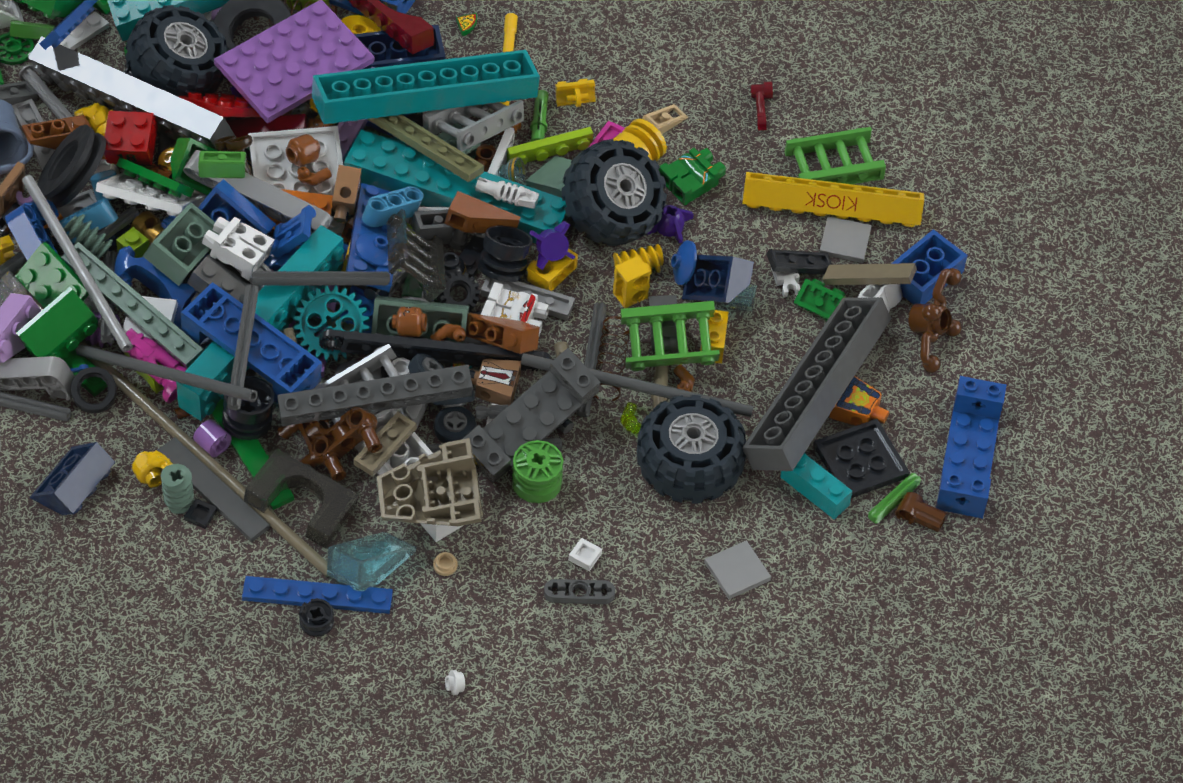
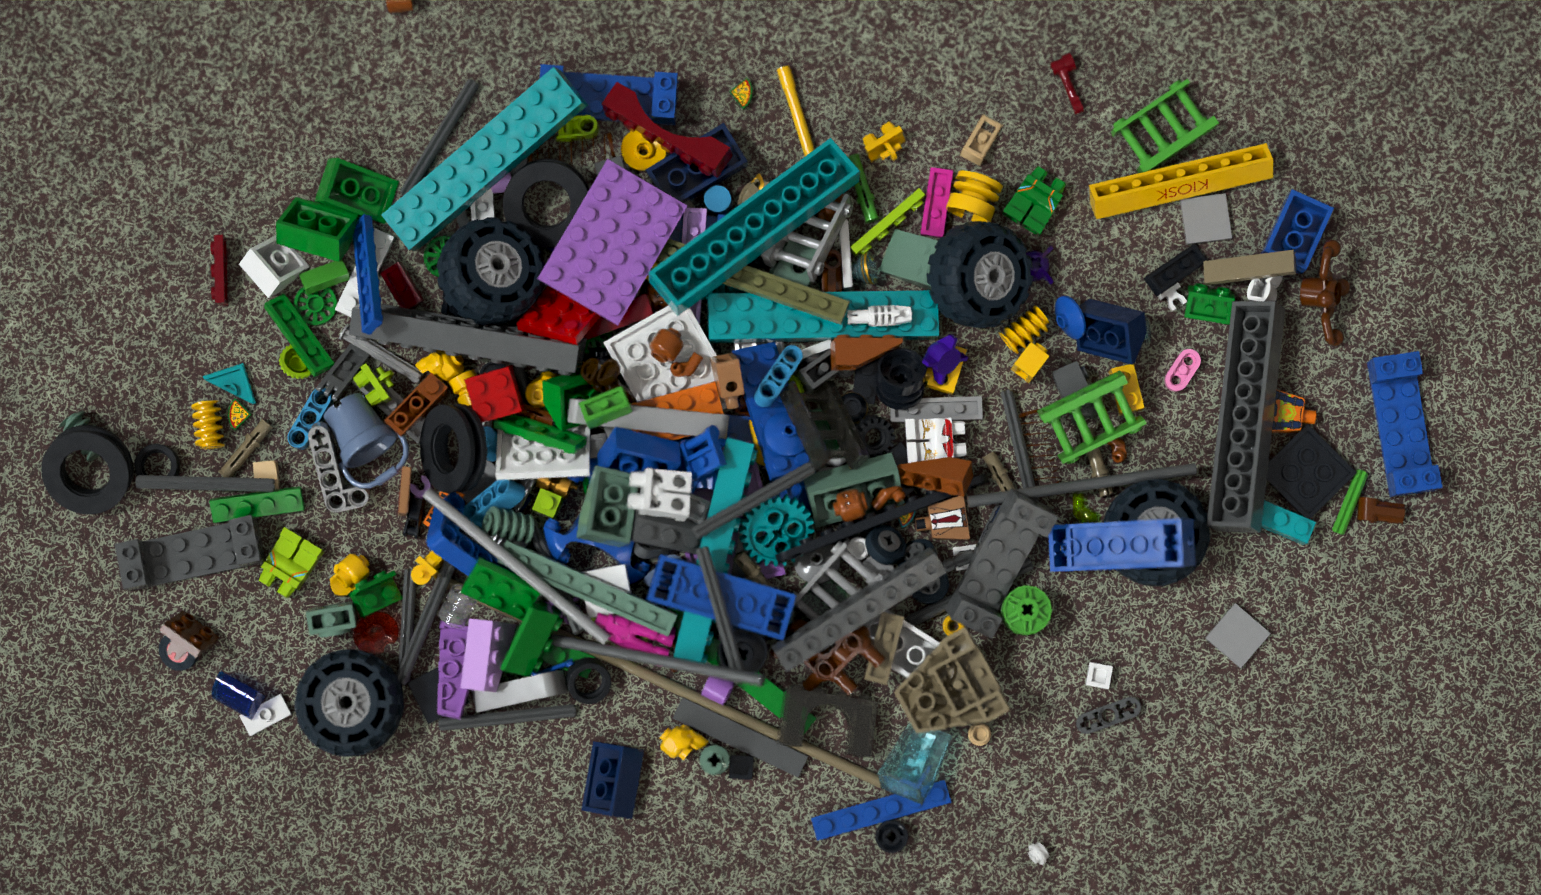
camera: 15 degrees left, 30 degrees up
none -> lime hips [353,363,394,406]
none -> dark red plate [380,262,424,309]
none -> plate [1049,519,1196,572]
none -> bright pink plate [1164,349,1201,392]

